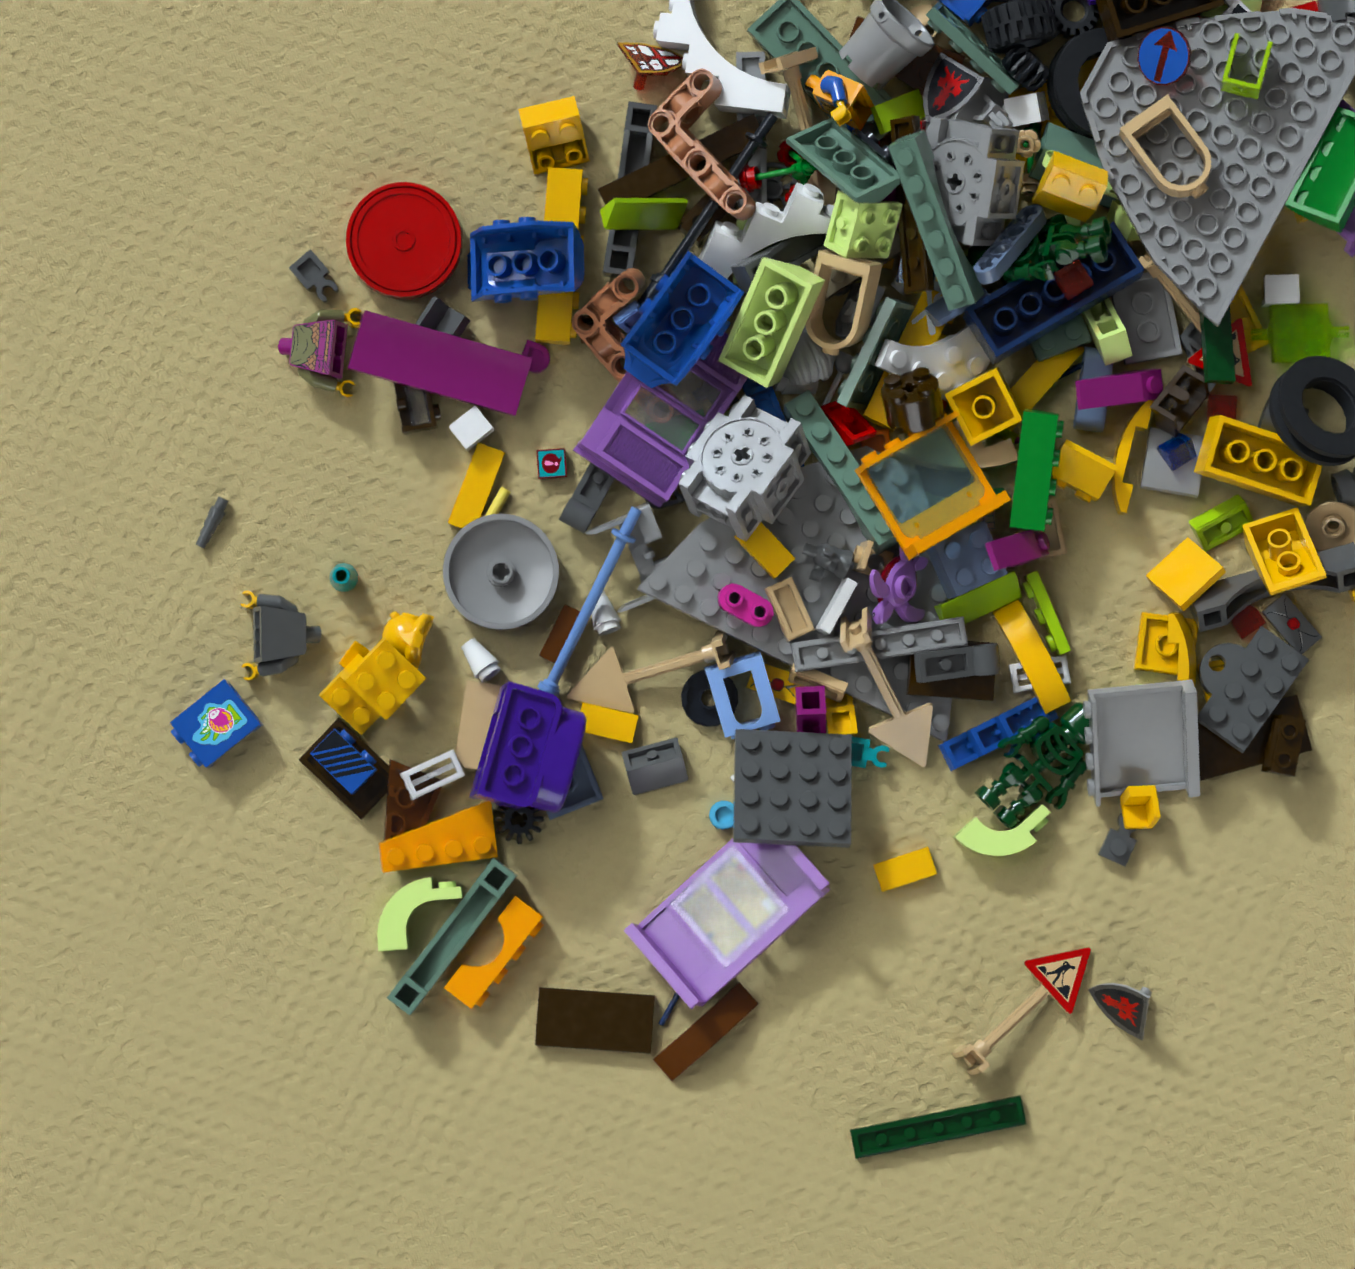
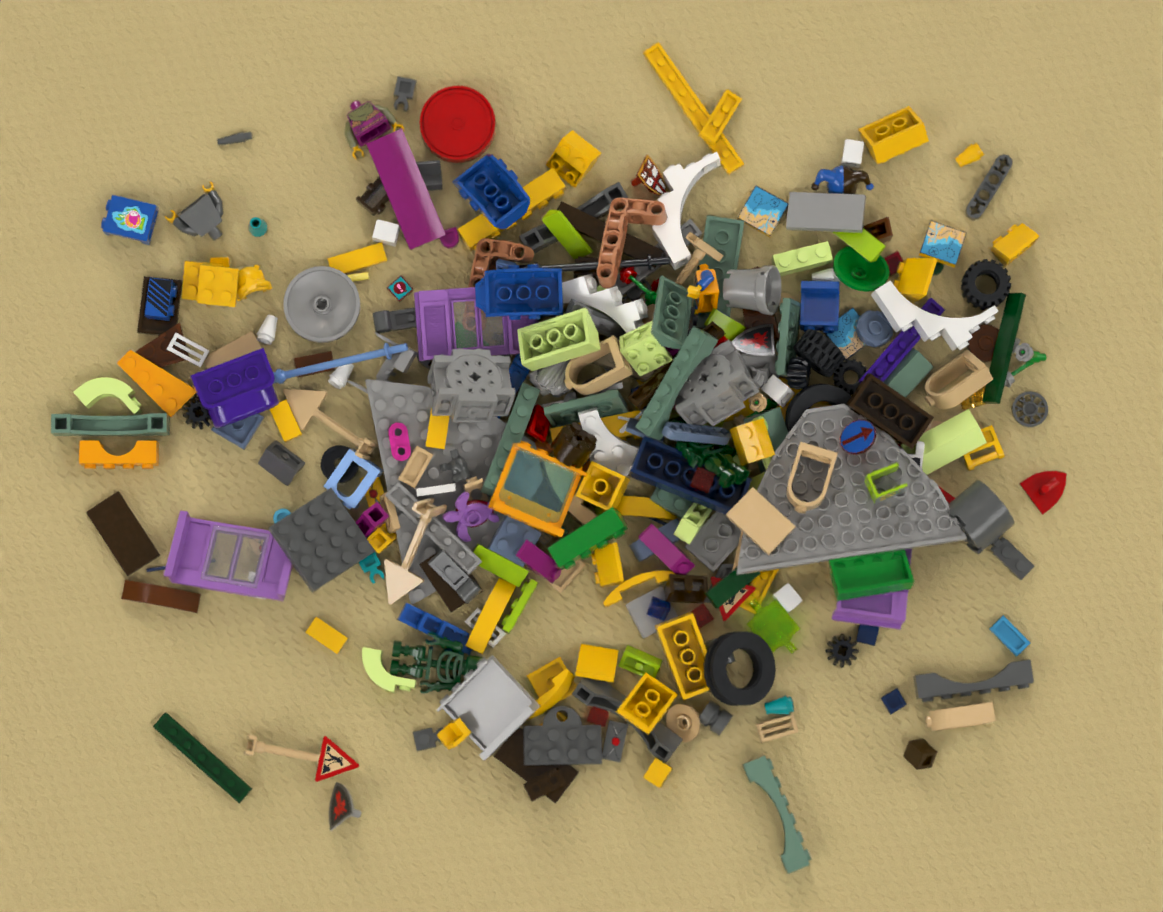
camera: 55 degrees right, 5 degrees down
none -> tan tile [726,487,796,555]

